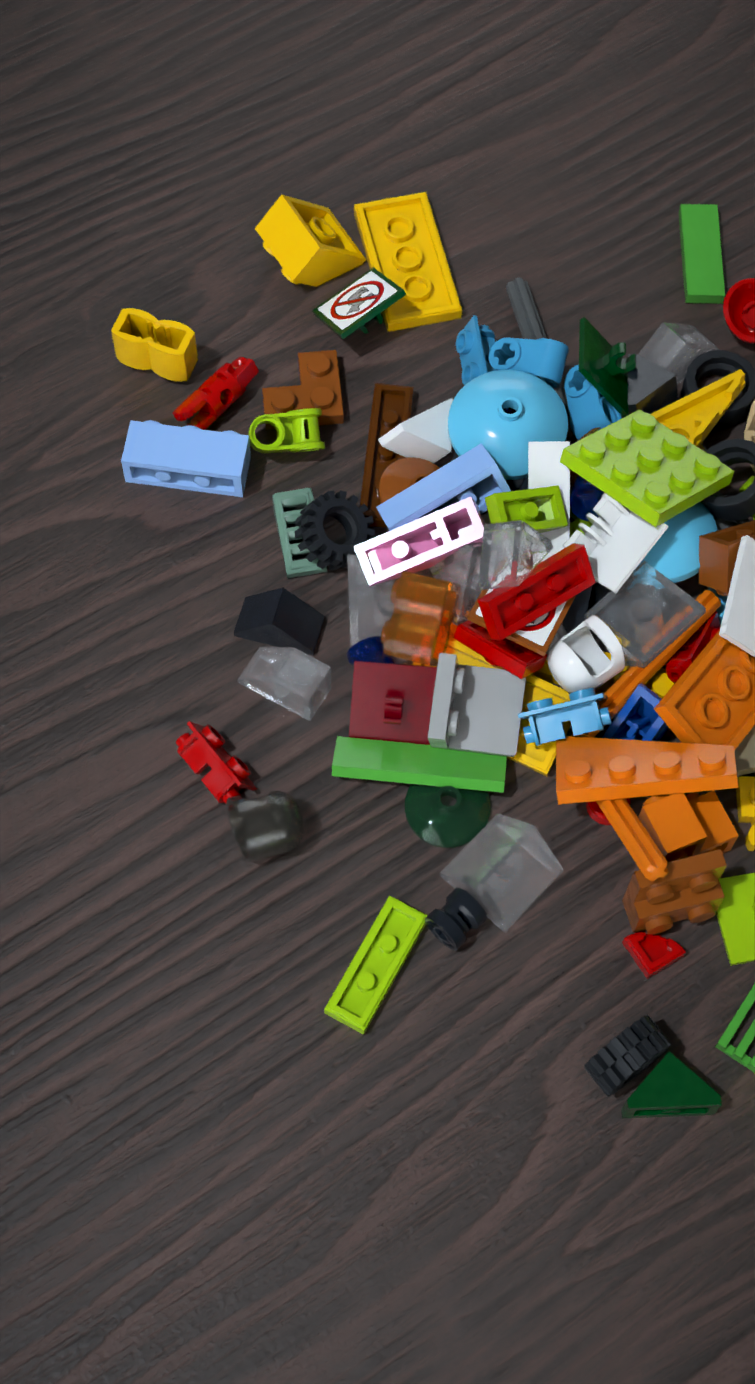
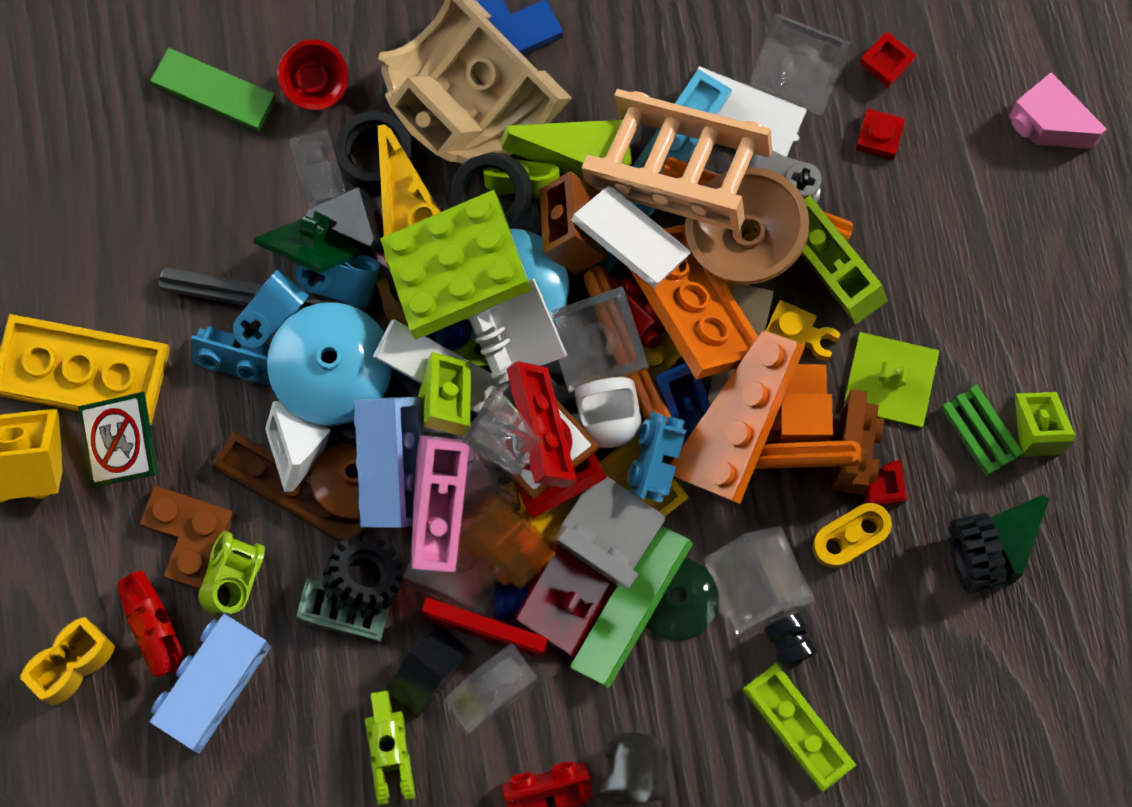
camera: 65 degrees left, 10 degrees up
none -> lime hinge [365,691,416,805]
none -> red tile [422,597,548,659]
none -> yellow plate [812,503,892,568]

